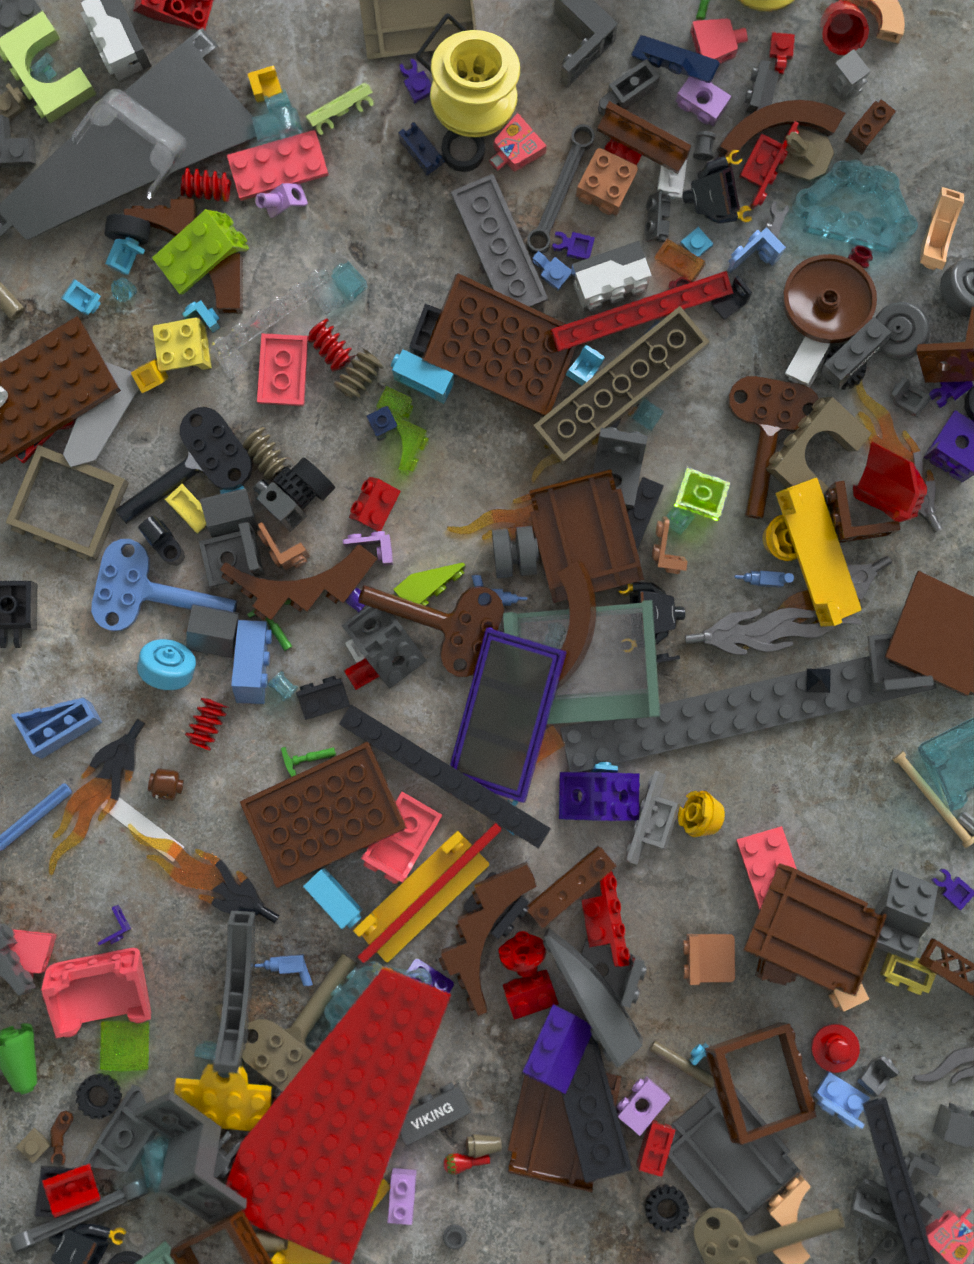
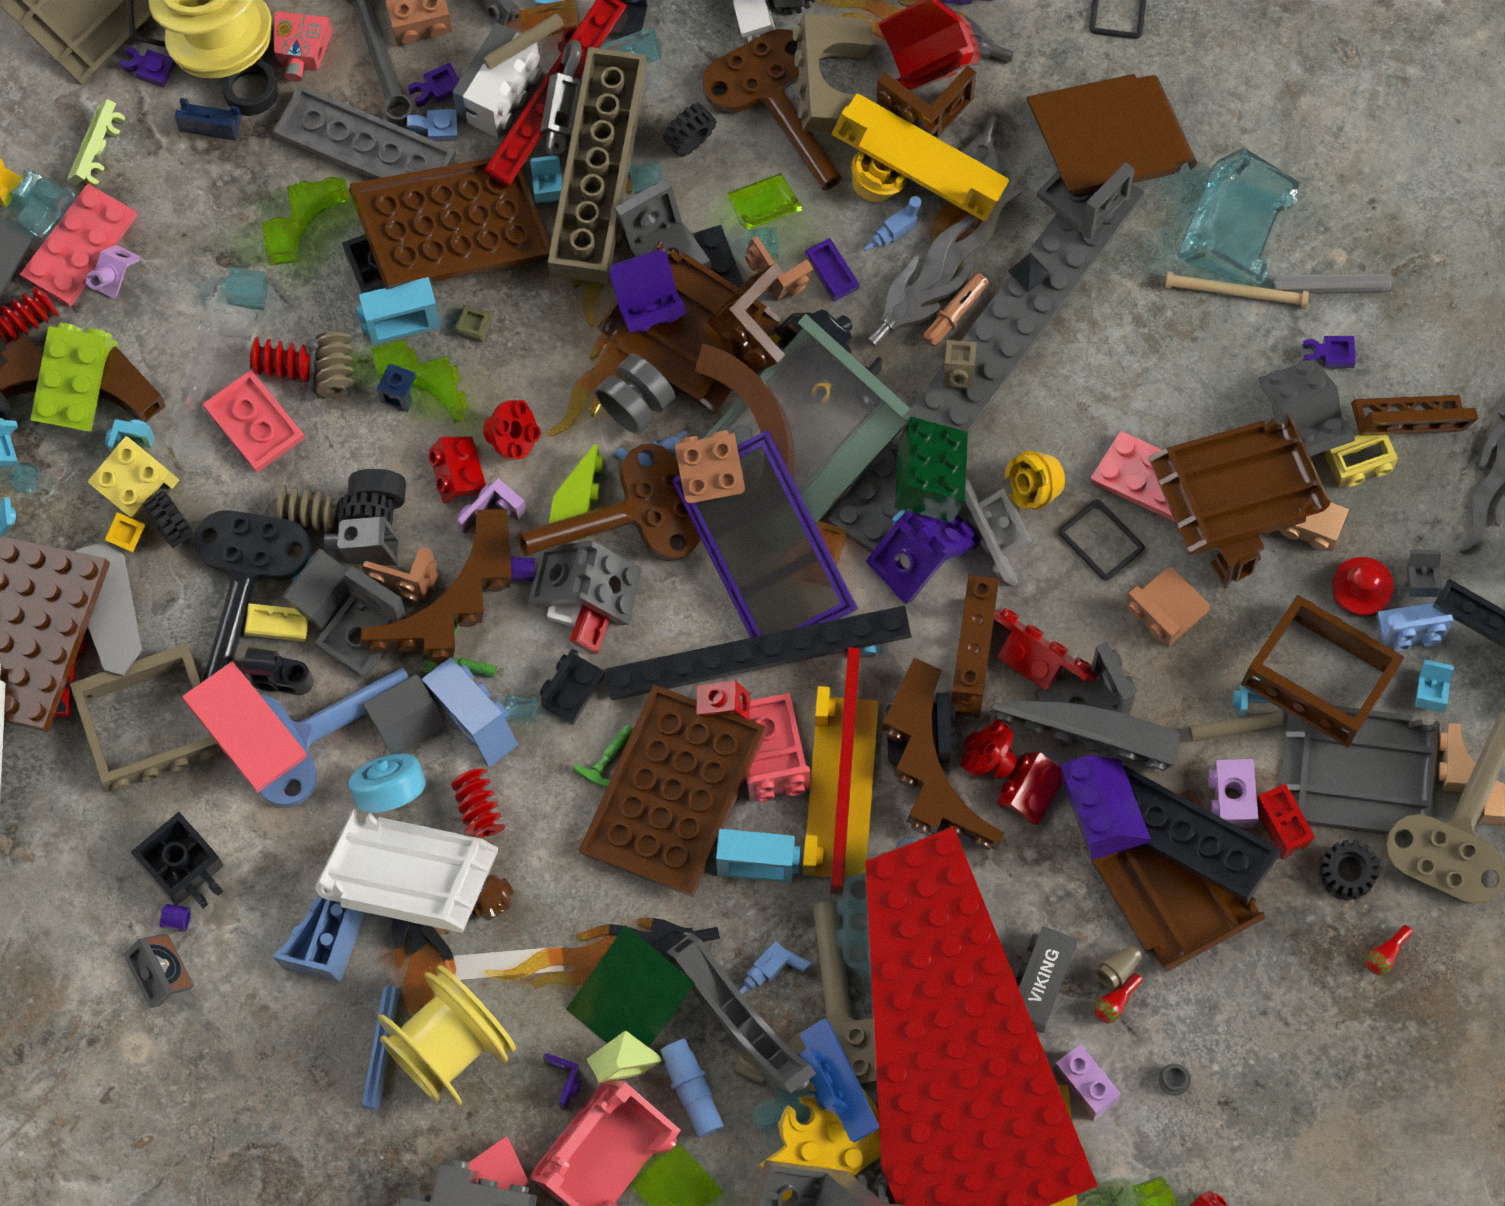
camera: 40 degrees left, 15 degrees down
none -> black tyre [142,490,194,548]
none -> coral piece [182,661,307,793]
none -> clear neon green arch [262,177,350,266]
none -> dark grey hinge [304,339,319,401]
none -> white piece [315,809,498,933]
none -> light yellow wheel [378,965,516,1106]
none -> olive tile [454,304,493,343]
none -> dark tan piece [482,13,564,70]
none -> red plate [483,400,541,460]
none -> dark grey piece [540,40,582,156]
none -> dark green sticker [566,925,695,1047]
none -> yellowish green slope [586,1030,662,1083]
none -> clear light blue slope [600,27,661,63]
none -> dark purple bracket [609,249,687,332]
none -> medium blue piece [660,1039,724,1138]
none -> black tyre [663,103,717,157]
none -> nougat bracket [674,430,745,504]
none -> bracket [696,681,750,720]
none -> reddish brown bracket [706,262,785,373]
none -> blue bracket [799,1019,879,1143]
none -> dark purple tile [804,238,860,302]
none -> dark green brick [895,417,968,523]
none -> nougat axle [923,273,989,346]
none -> dark tan bracket [943,340,977,388]
none -> black piece [1059,499,1144,580]
none -> medium azure bracket [1414,660,1454,713]

